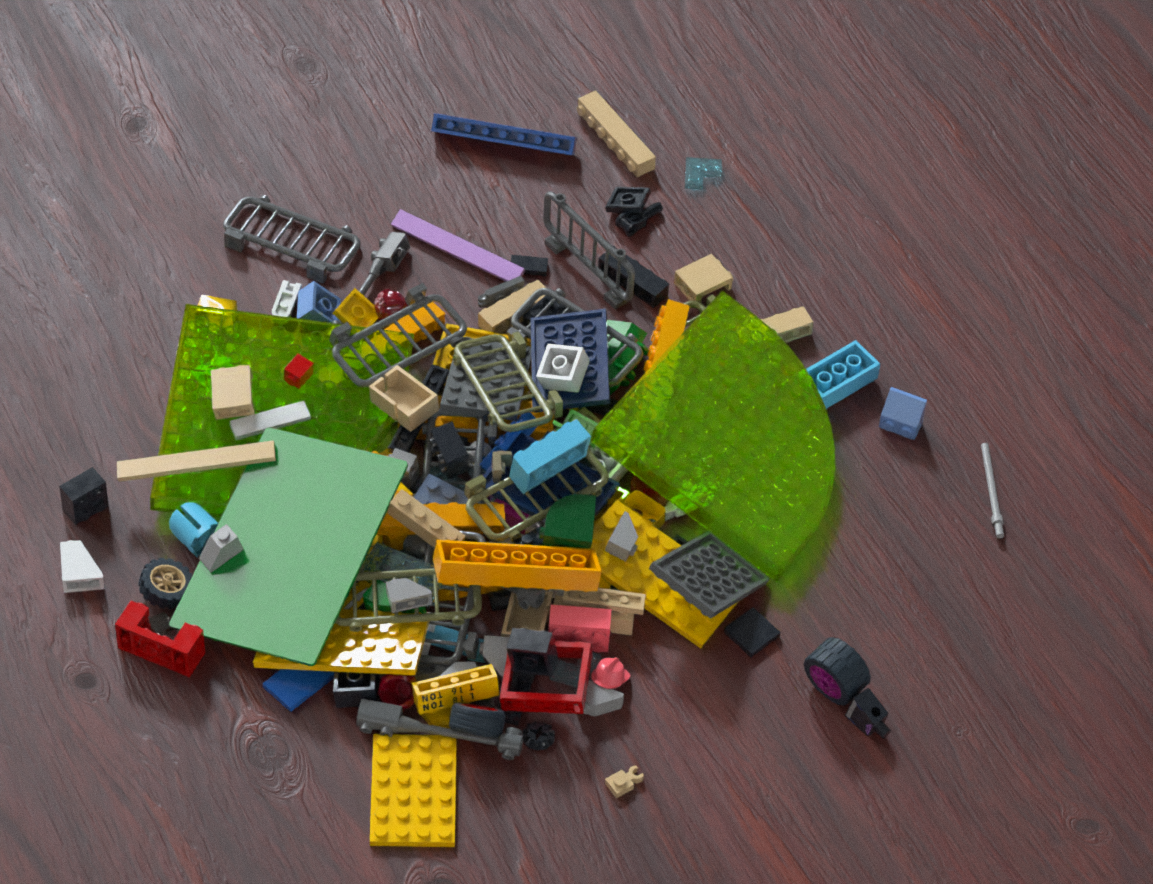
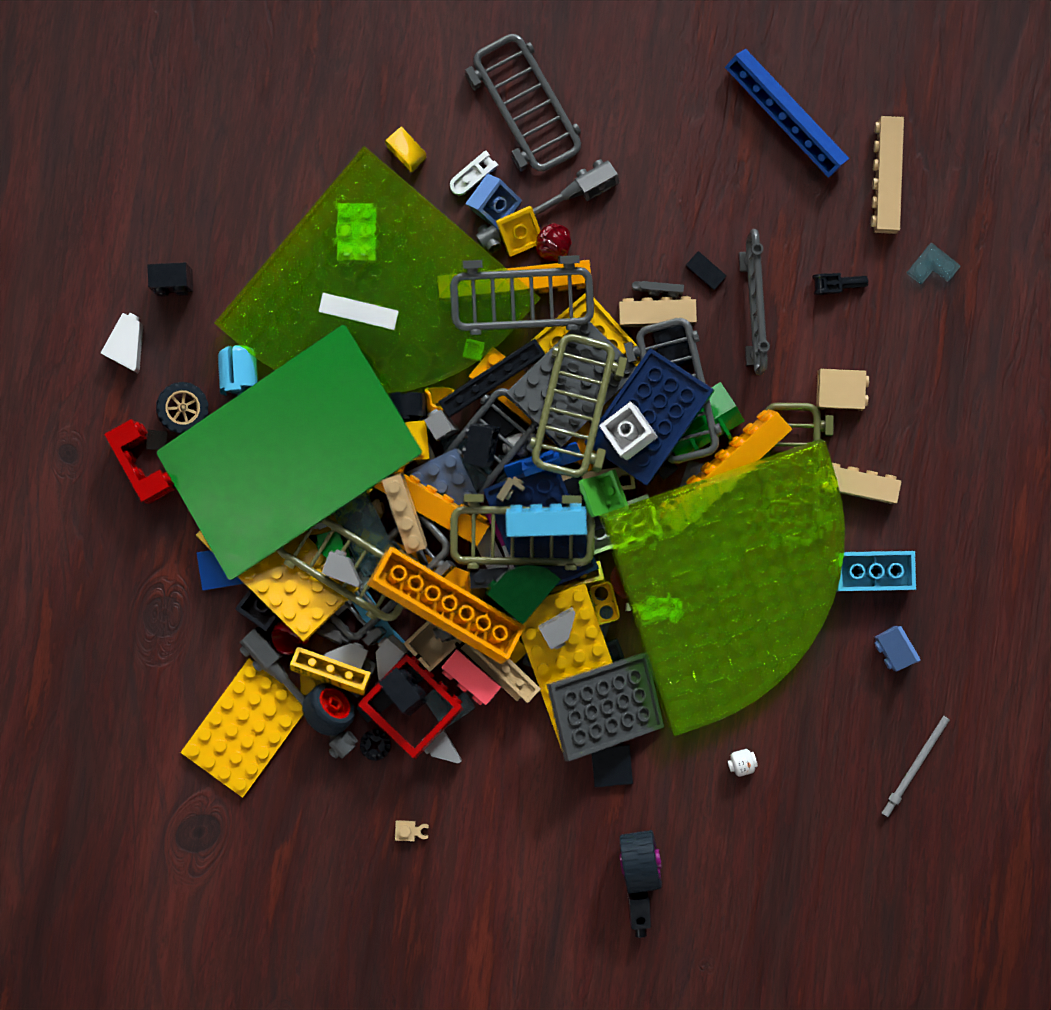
camera: 35 degrees right, 35 degrees up
tan tile [117,441,276,482] -> none
light grey slope [199,524,243,572] -> none
tan panel [211,365,255,420] -> none
red brick [284,354,314,389] -> none
tan piece [369,365,439,432] -> none
lavender tile [391,209,525,282] -> none
coral piece [591,657,630,689] -> none
black brick [598,246,669,308] -> none
black tile [605,187,651,213] -> none
none -> white head [728,749,758,777]

